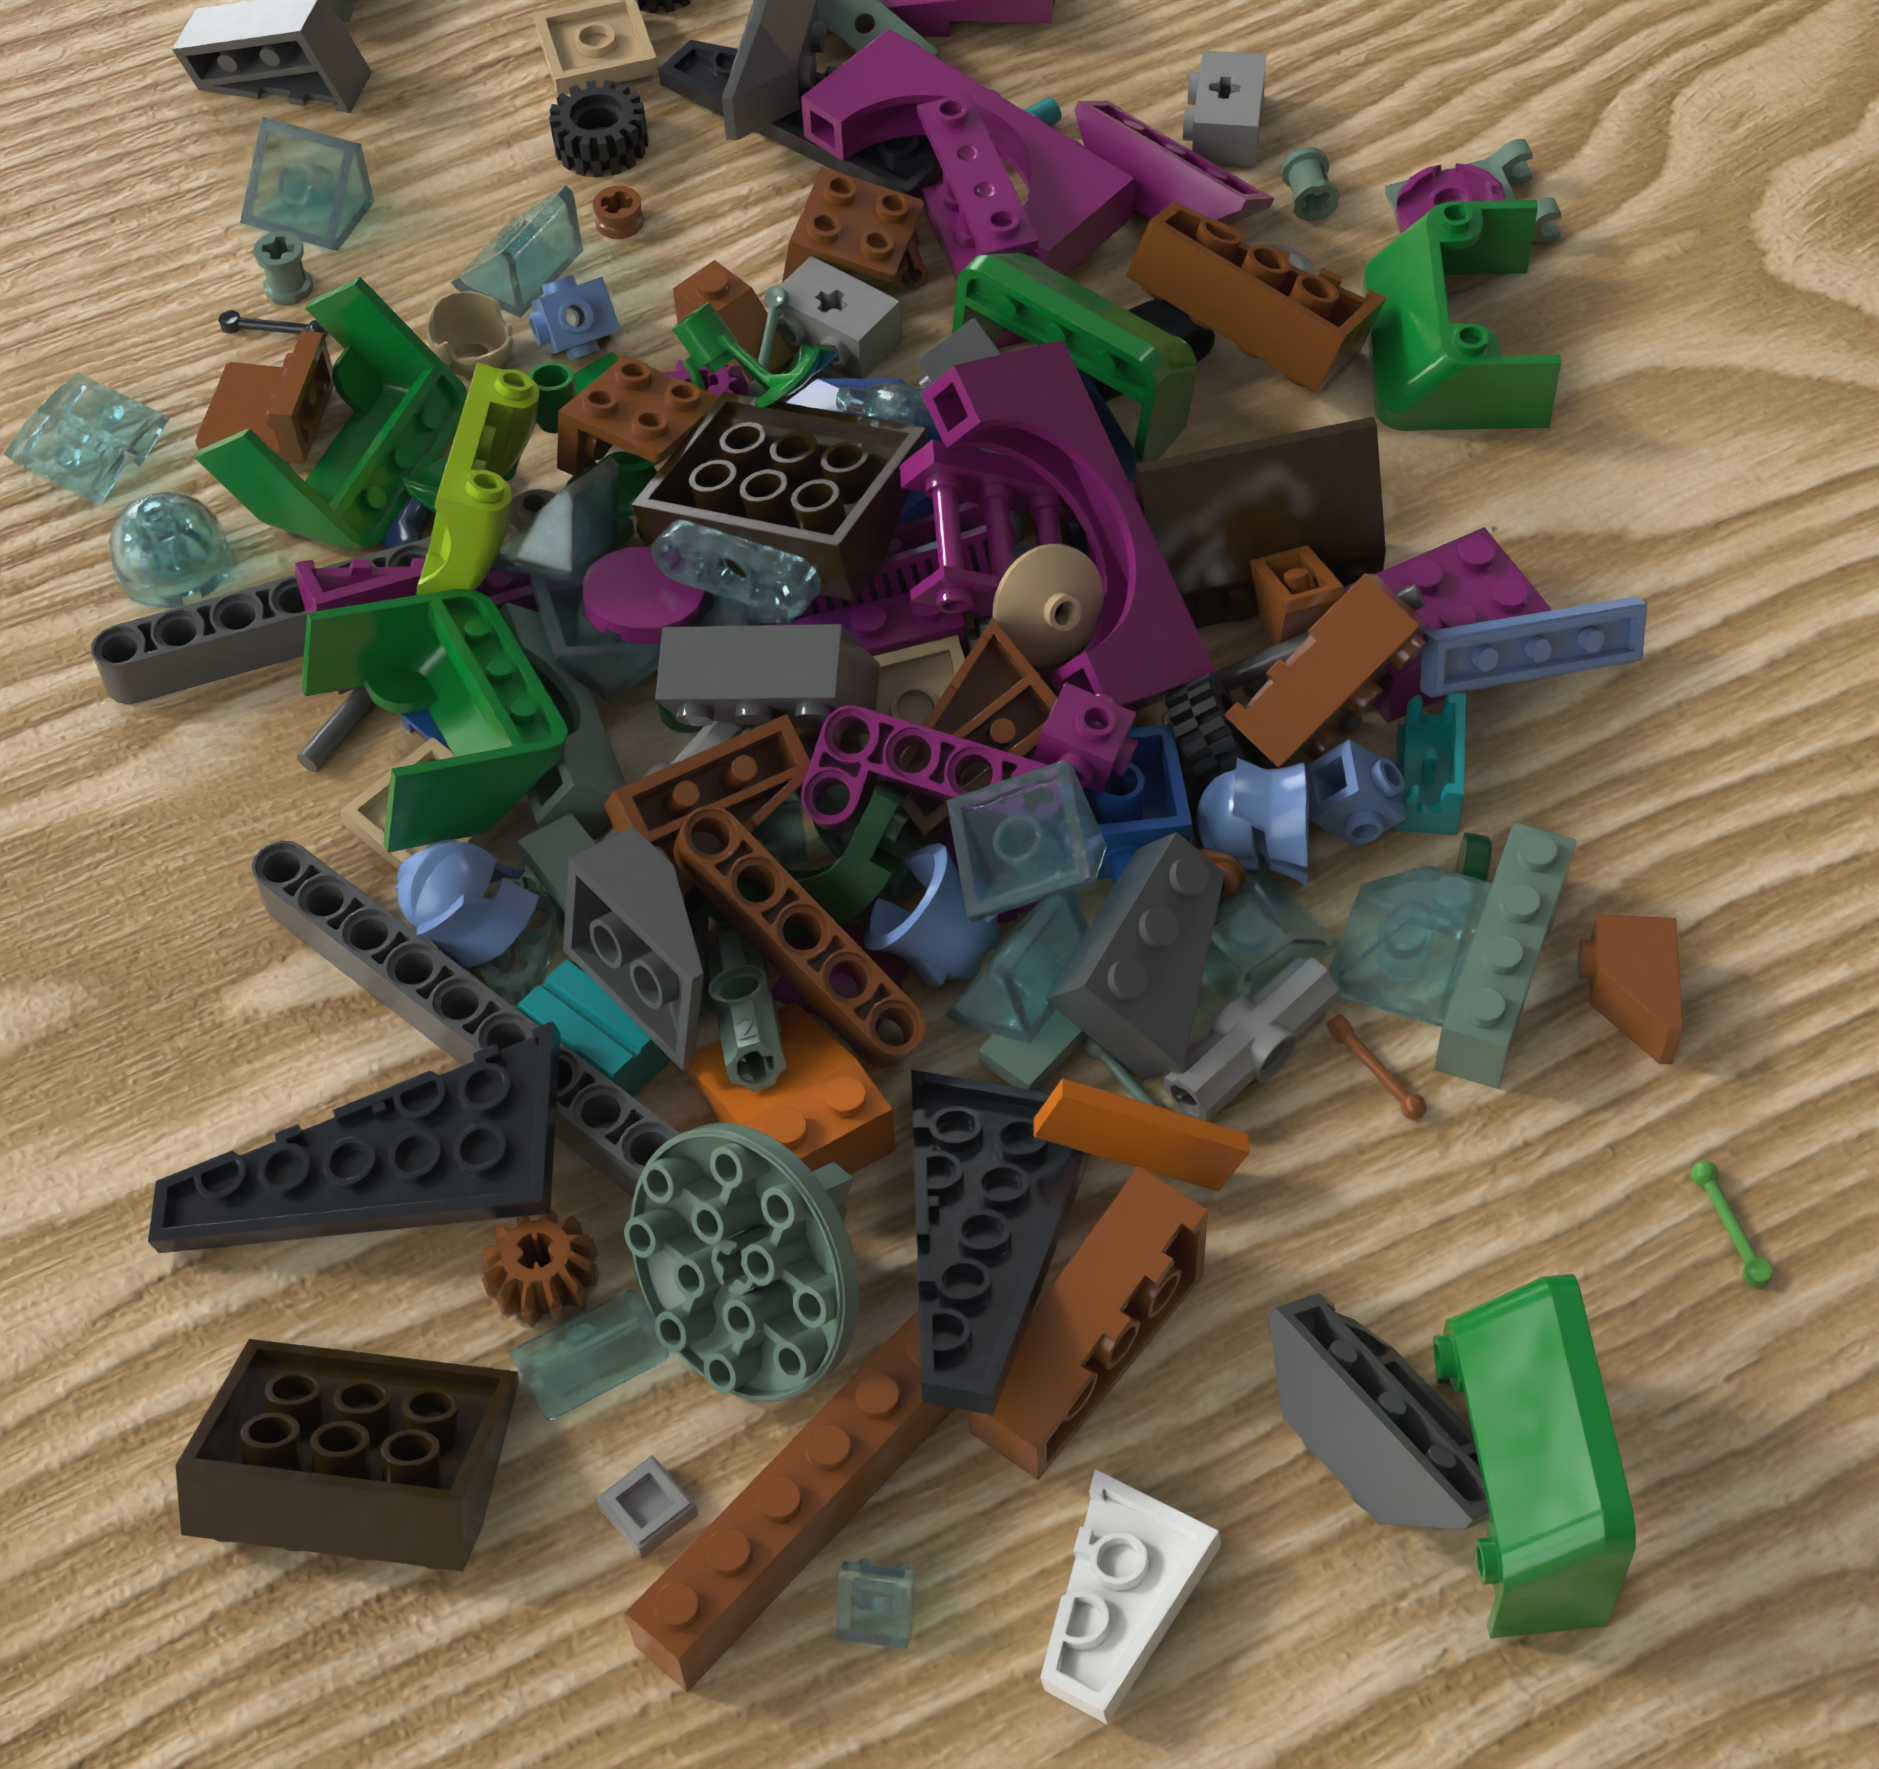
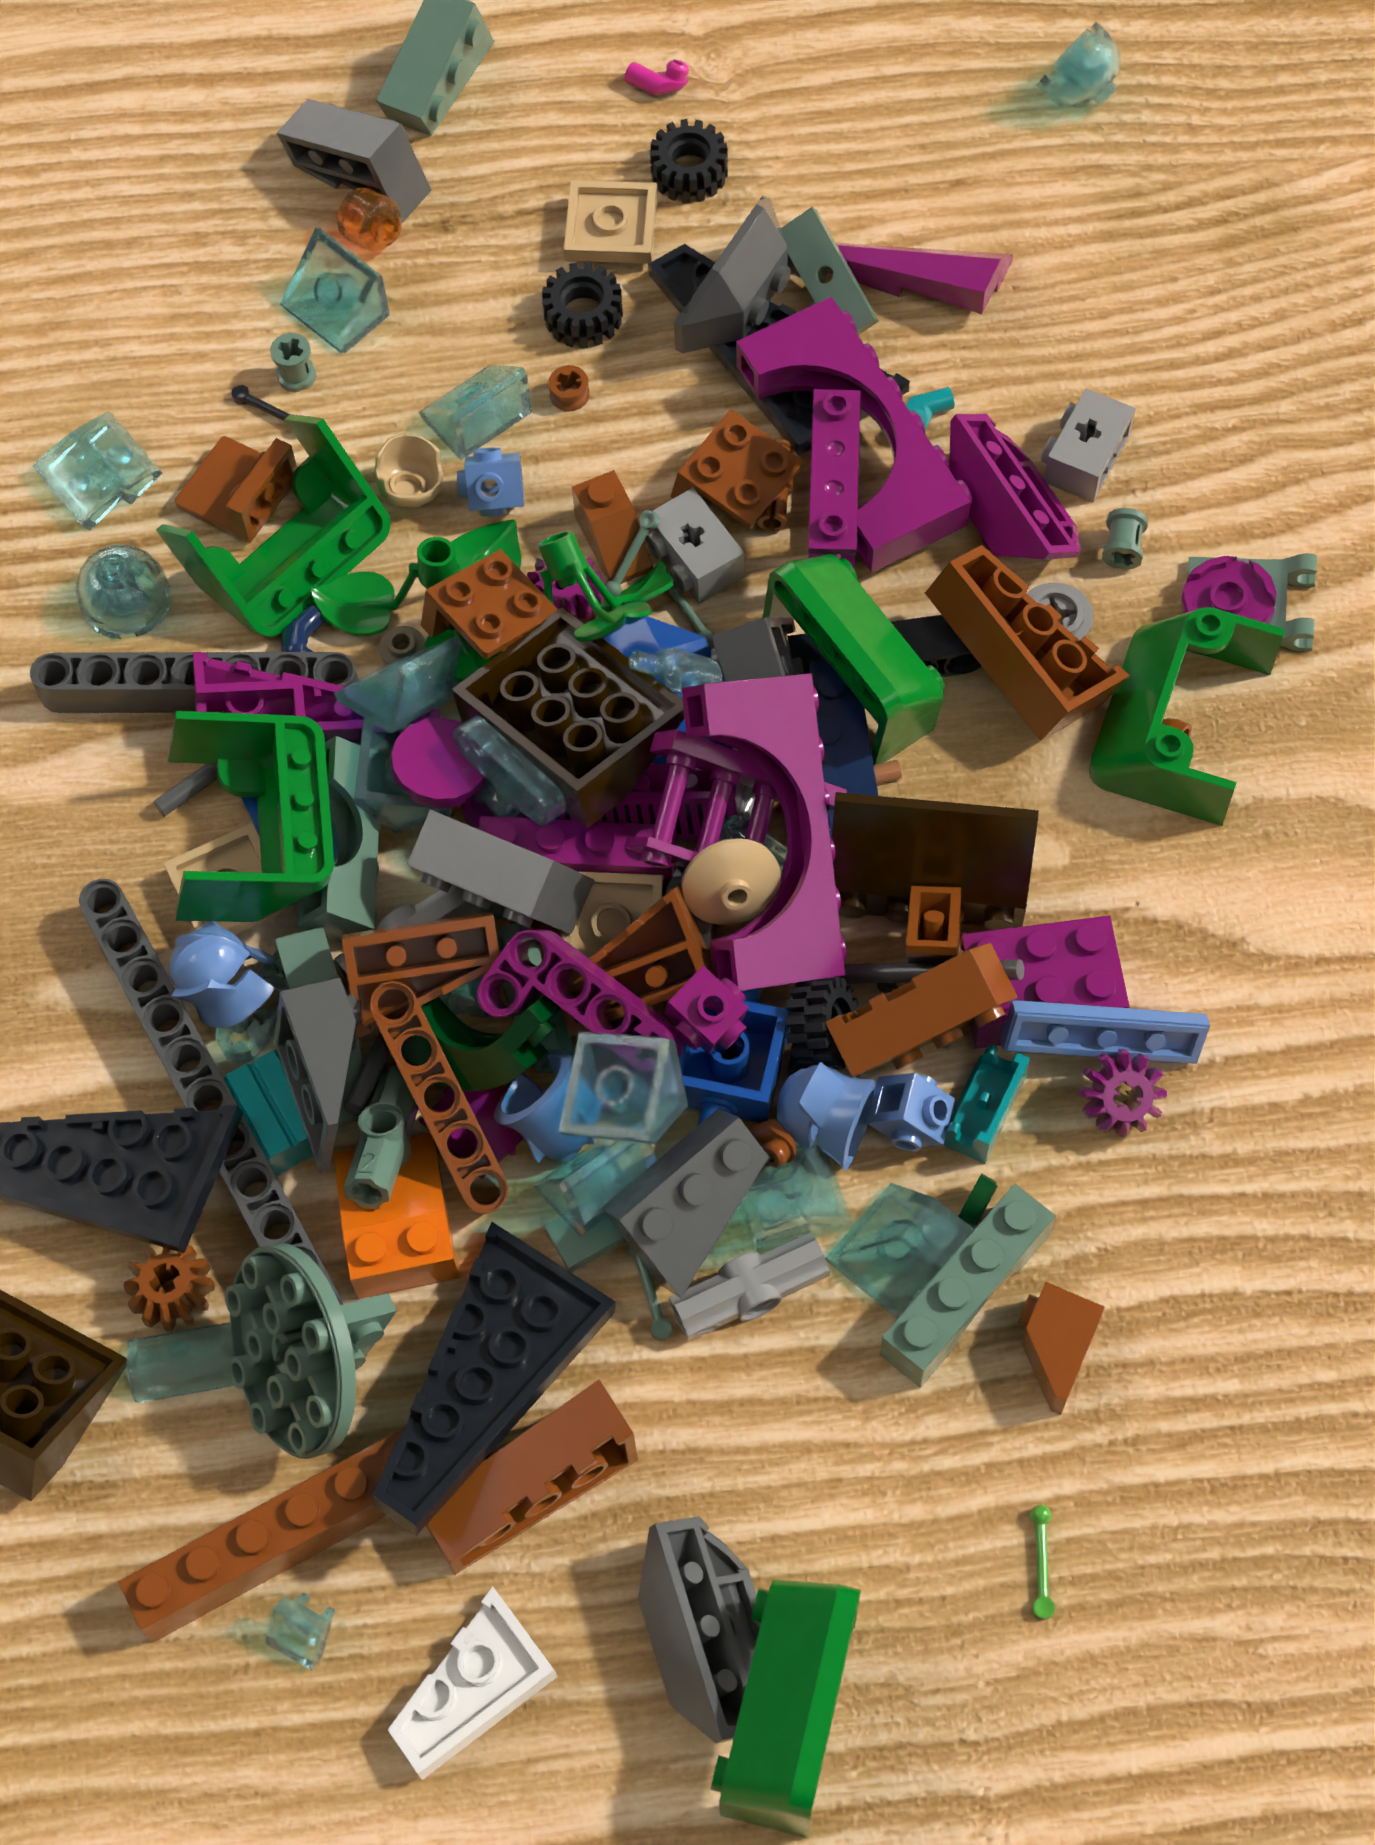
camera: 20 degrees right, 10 degrees up
lime piece [416,363,539,595] -> none
light grey tile [596,1455,699,1559] -> none
orange tile [1034,1078,1250,1192] -> none
dark orange hinge [1327,1014,1427,1120] -> none
none -> clear orange head [337,187,402,252]
none -> magenta gear [1078,1048,1167,1137]

